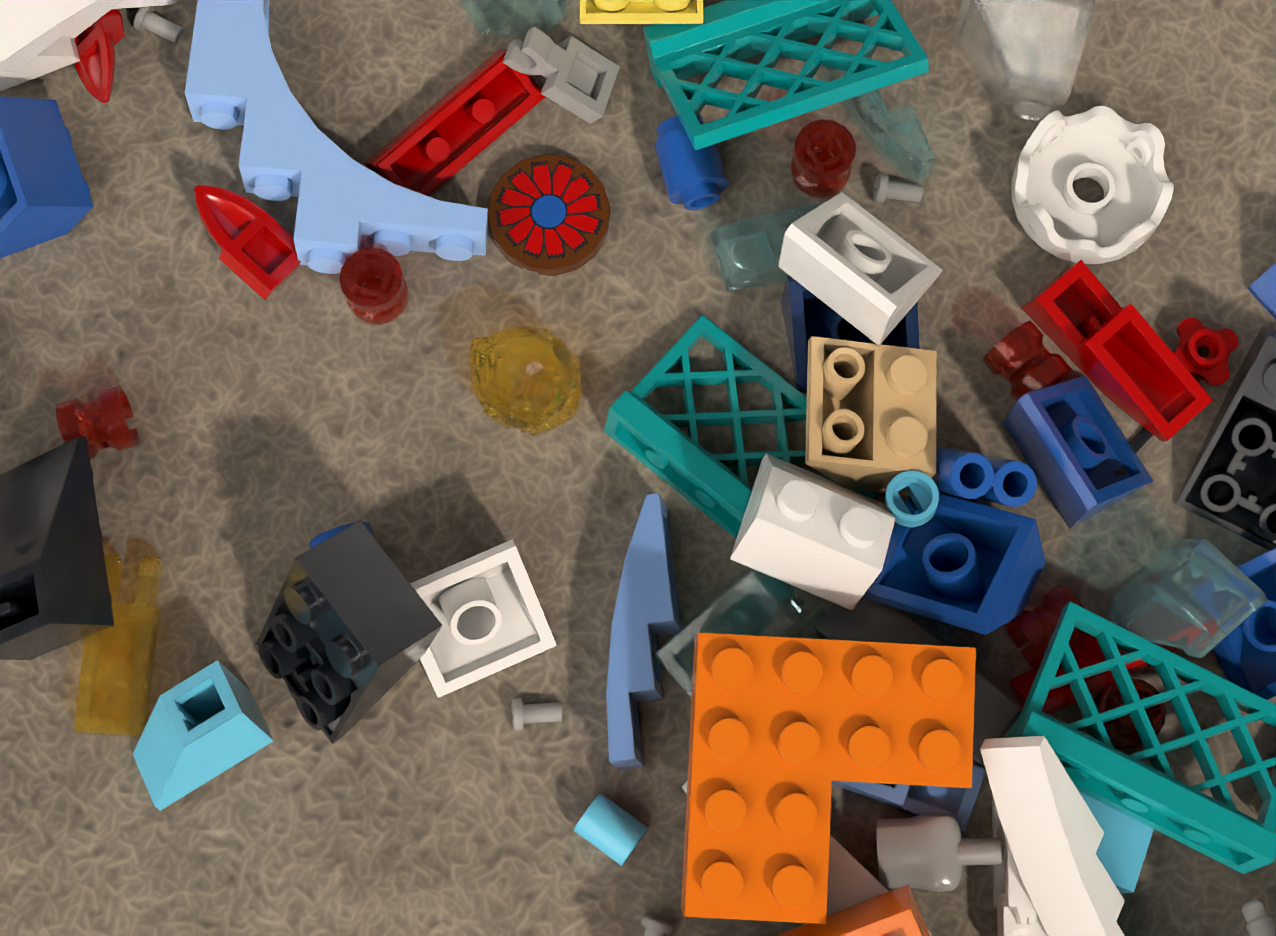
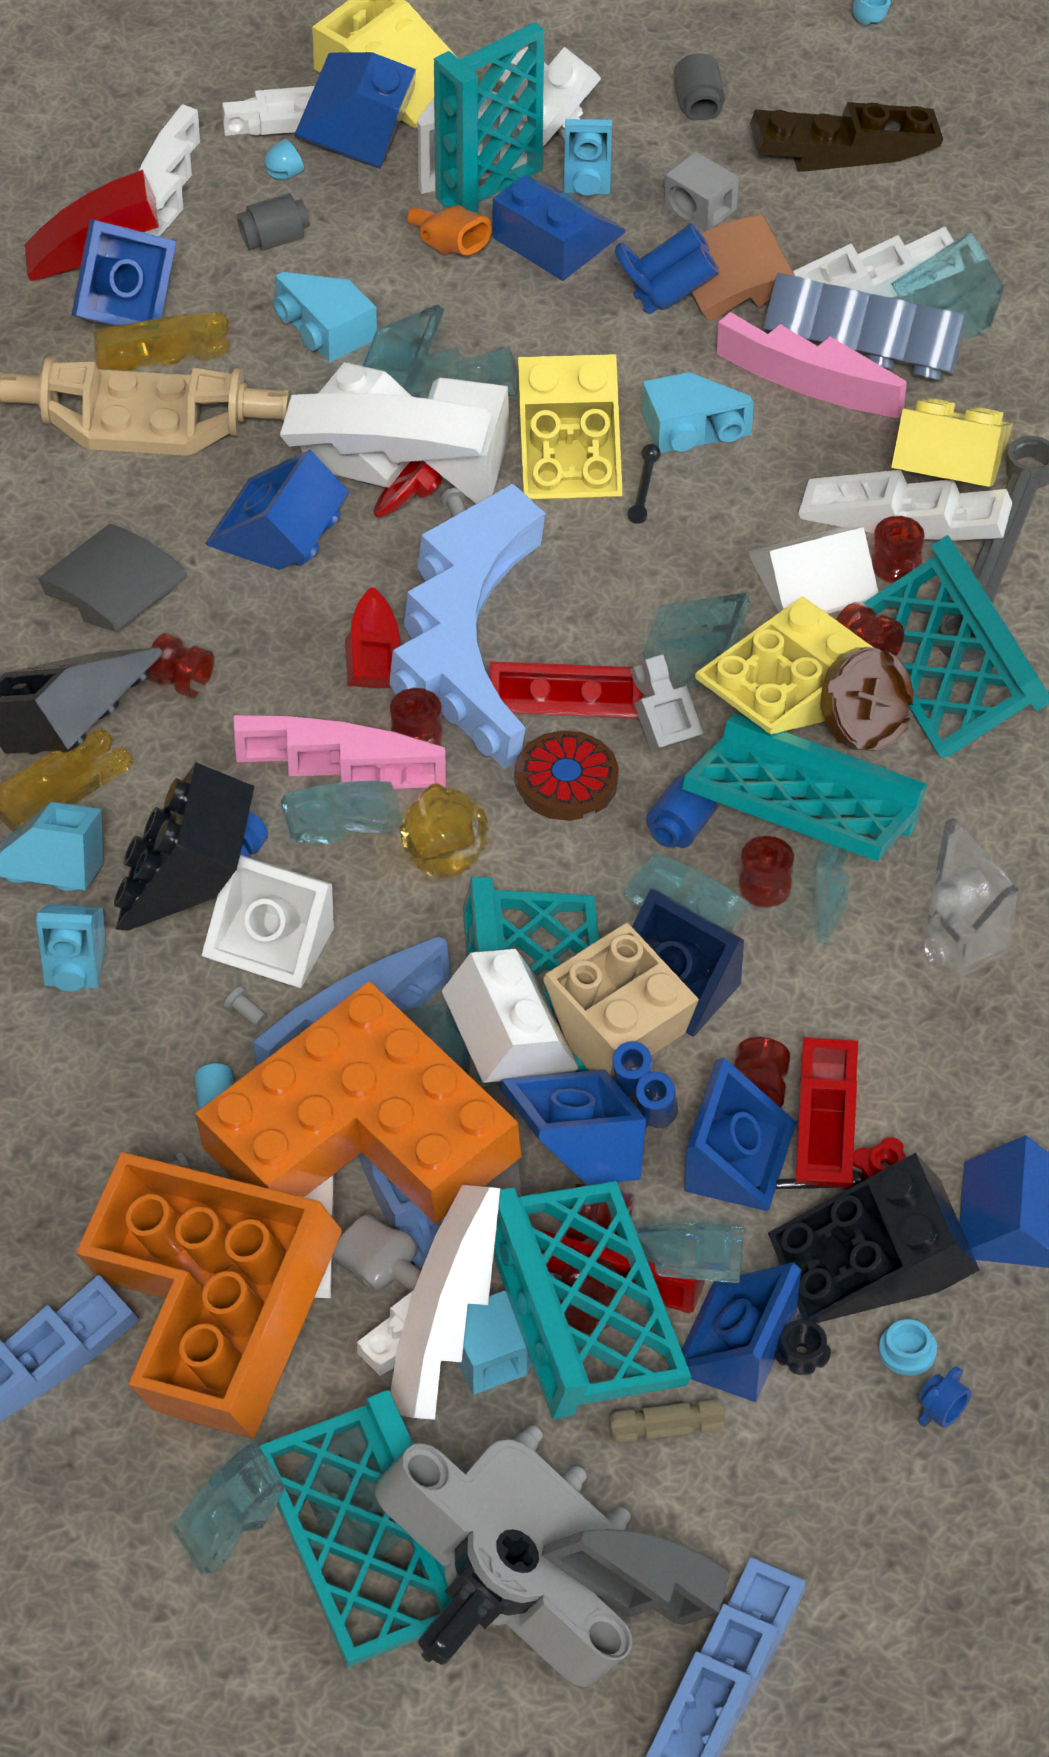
camera: 45 degrees right, 25 degrees down
white slope [778,192,943,346] -> none
light grey piece [873,173,923,204] -> none
medium azure hinge [885,471,939,528] -> none
white plate [1011,106,1174,264] -> none
none -> medium azure slope [36,904,106,992]
none -> bright pink slope [234,715,446,791]
none -> clear light blue slope [281,781,403,844]

